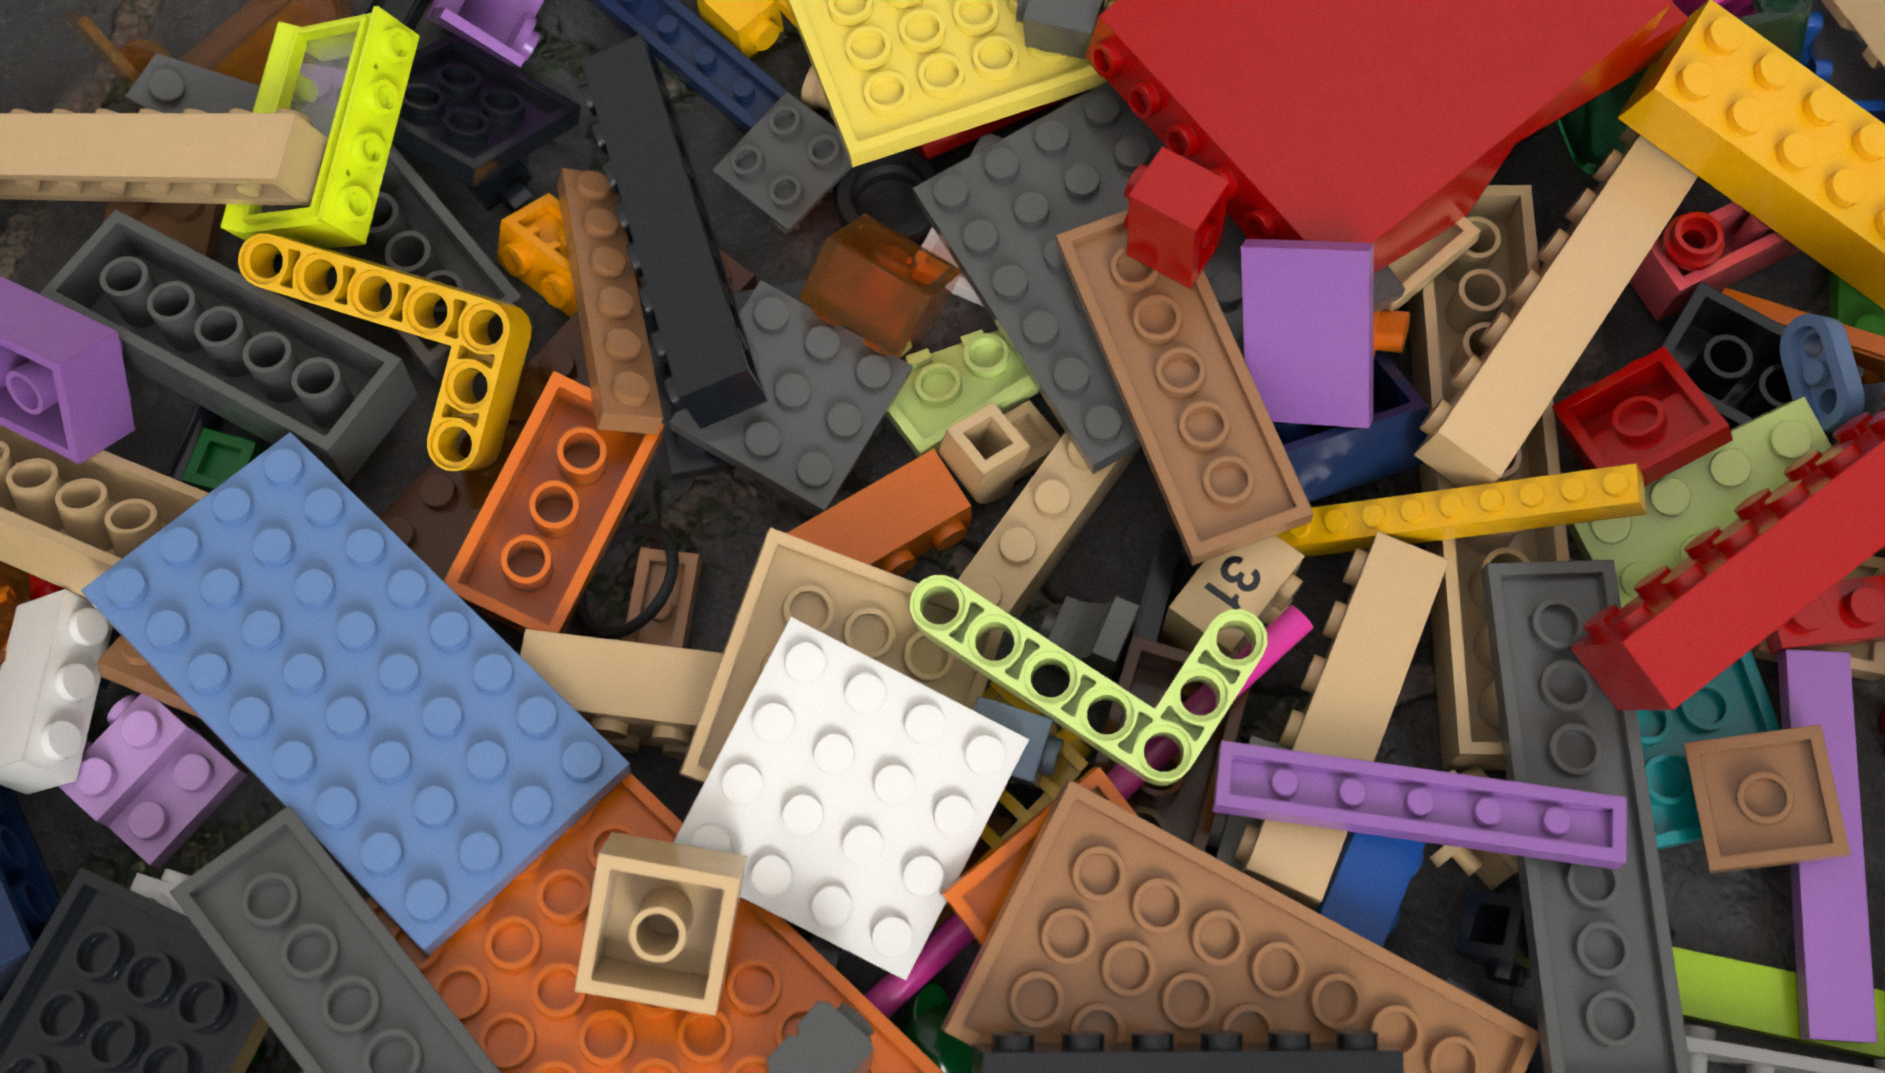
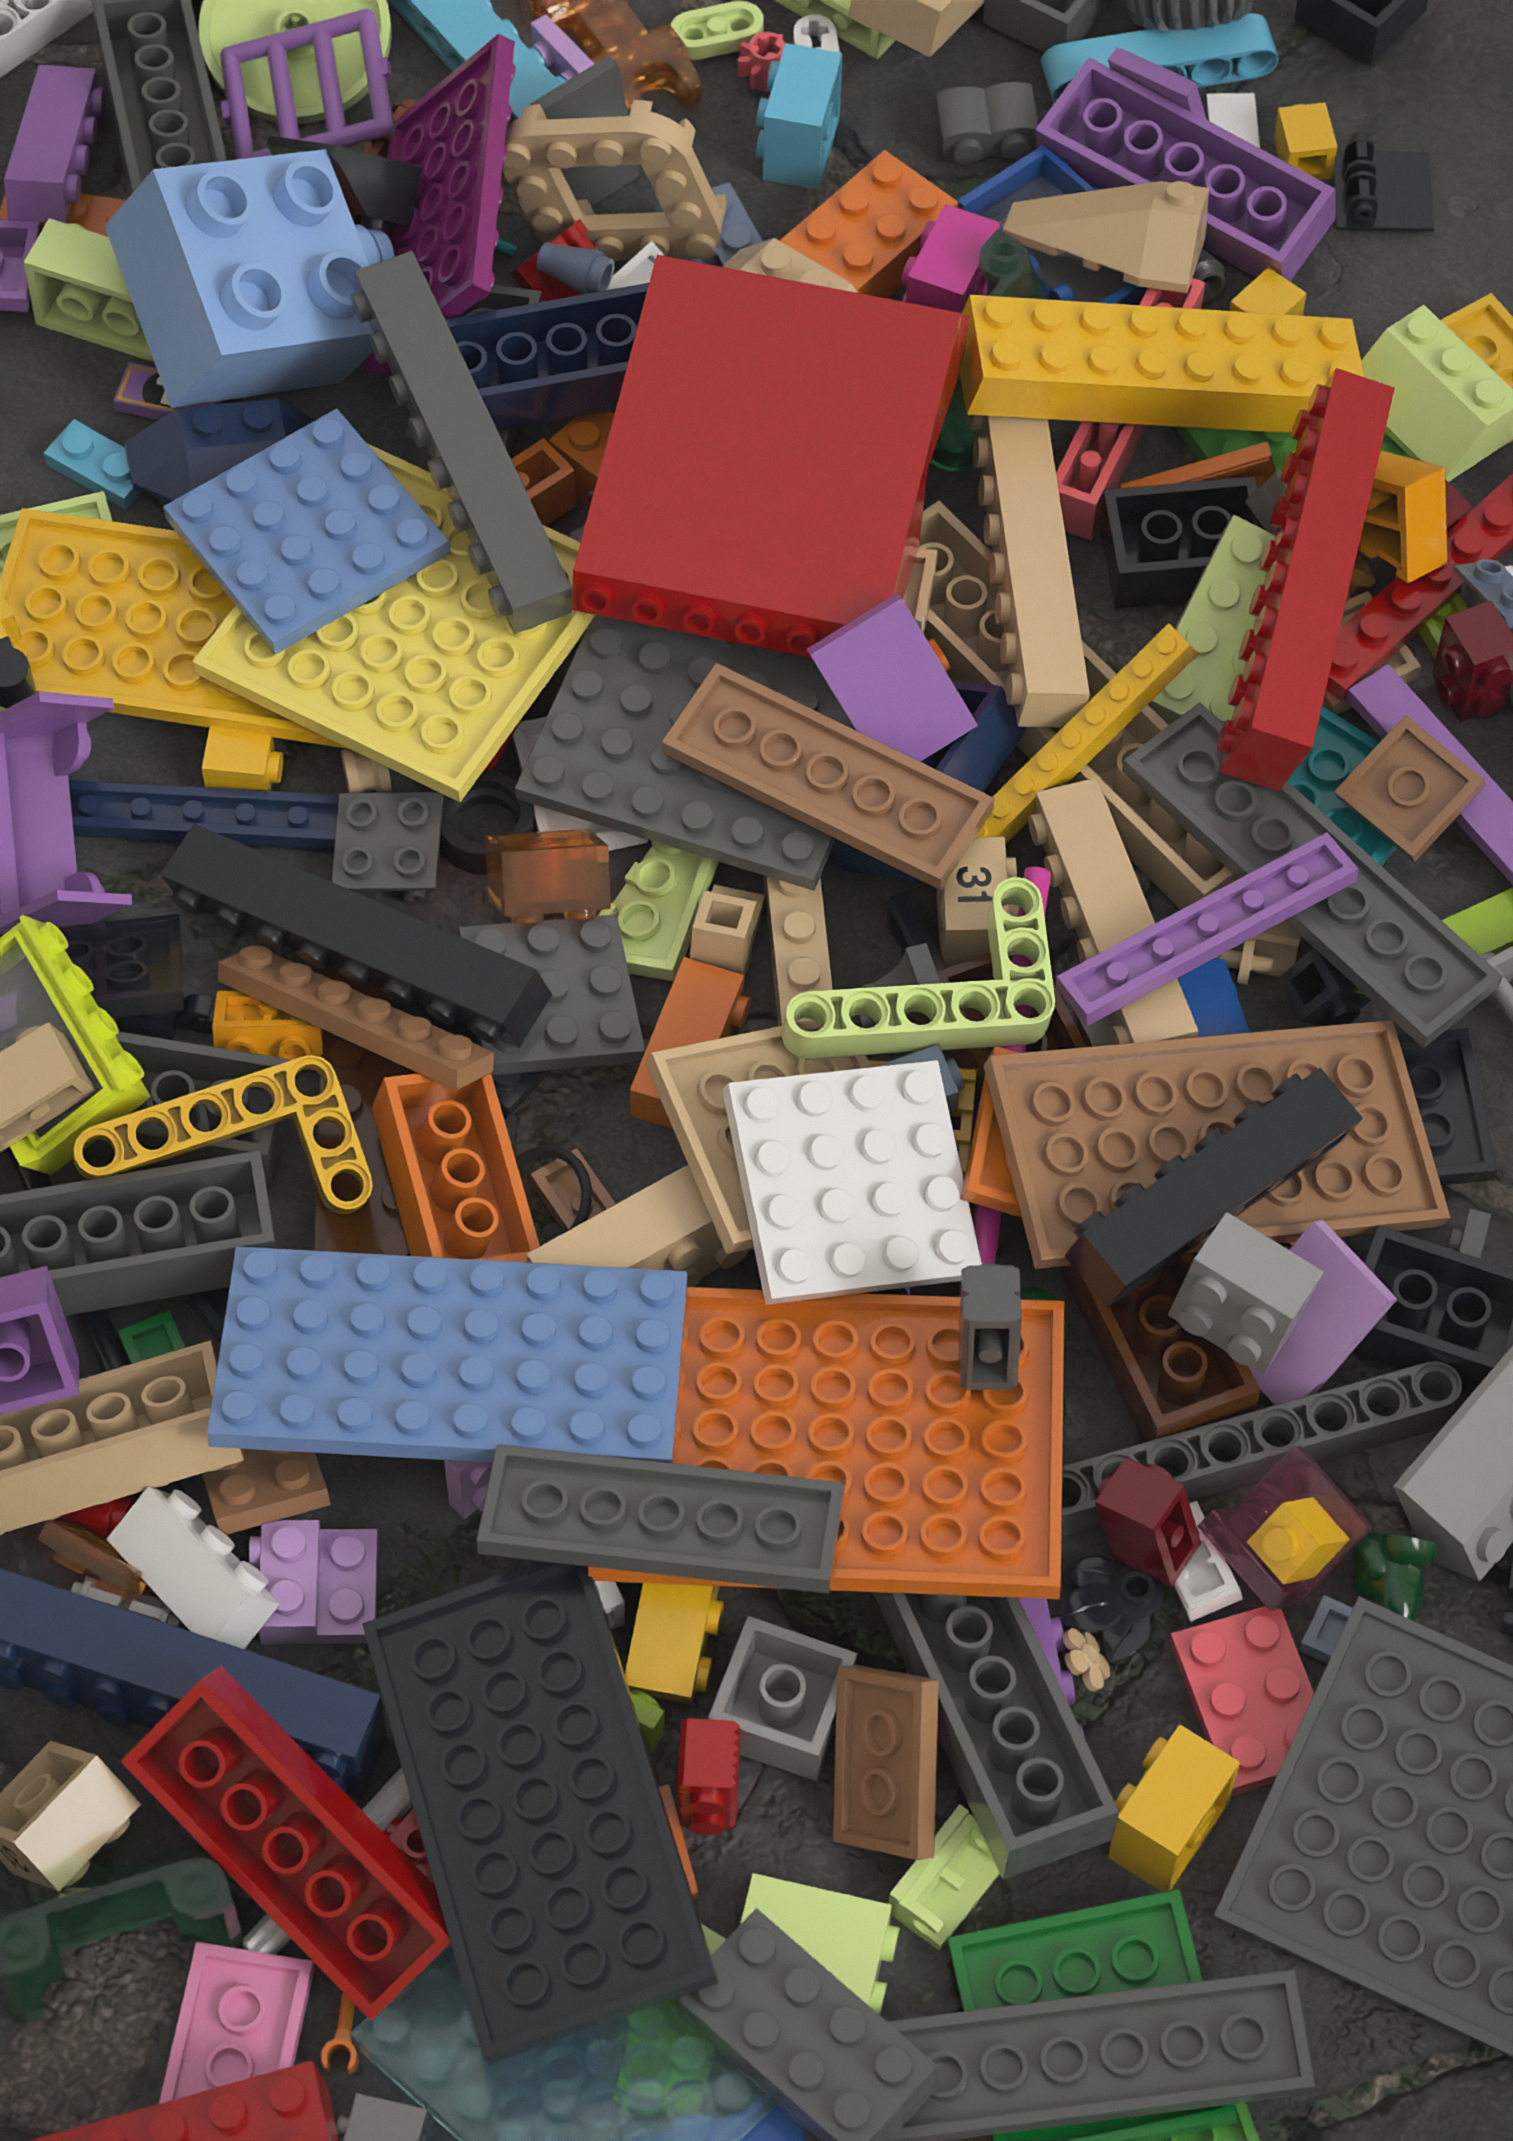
camera: 45 degrees left, 10 degrees down
tan brick [575,832,748,1016] -> none
red brick [1123,146,1230,289] -> none
red plate [1551,347,1733,487] -> none
red plate [1661,212,1724,271] -> none
medium blue plate [1779,314,1865,433] -> none

